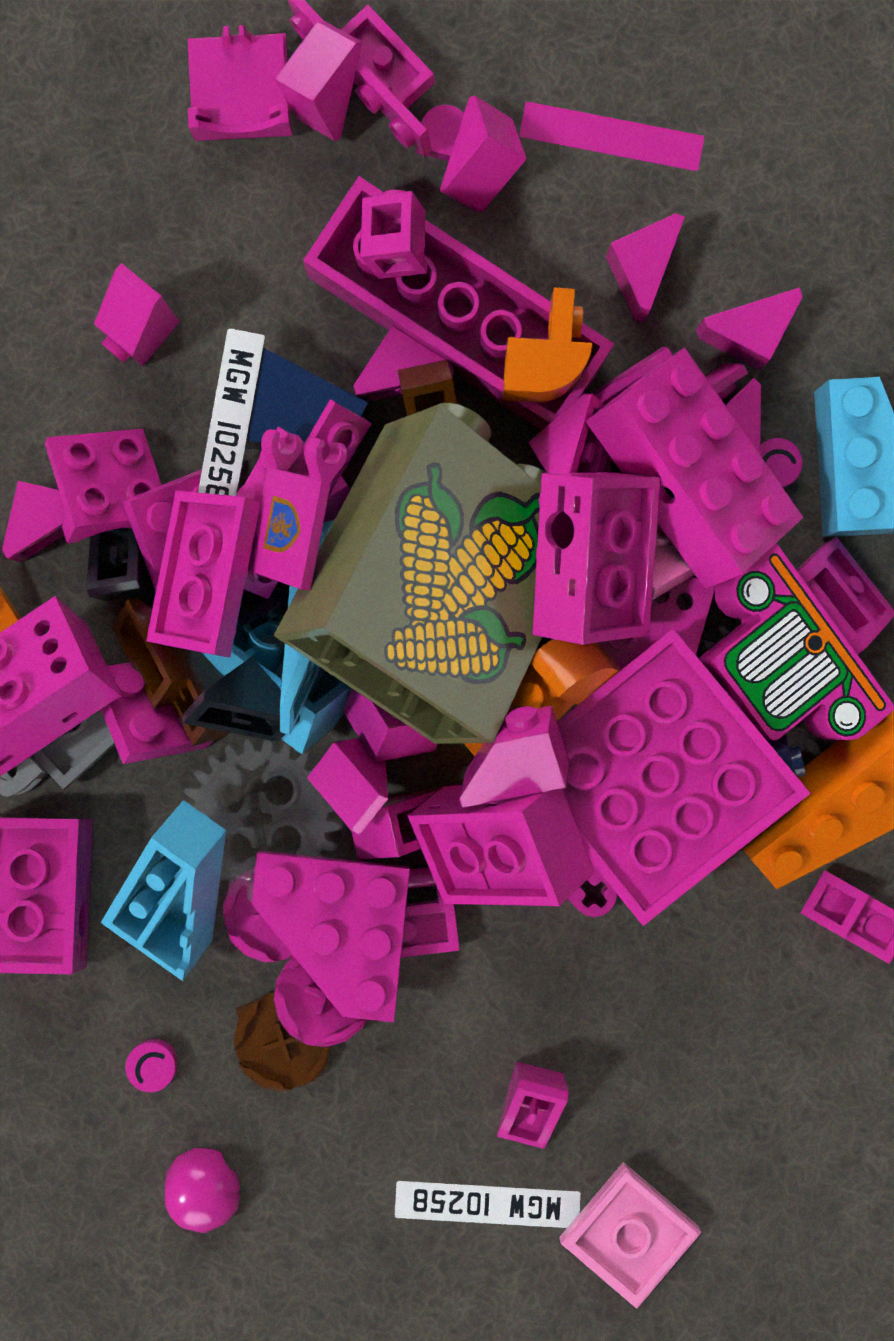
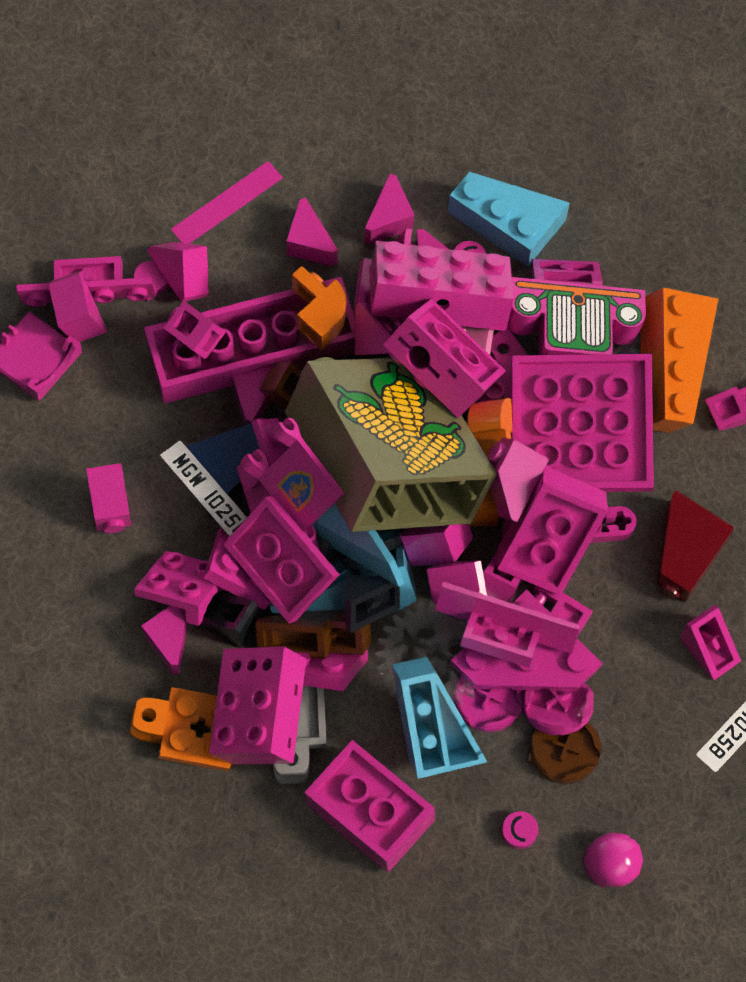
camera: 50 degrees left, 20 degrees down
none -> dark pink bracket [435,582,581,668]
none -> dark red slope [656,490,734,603]

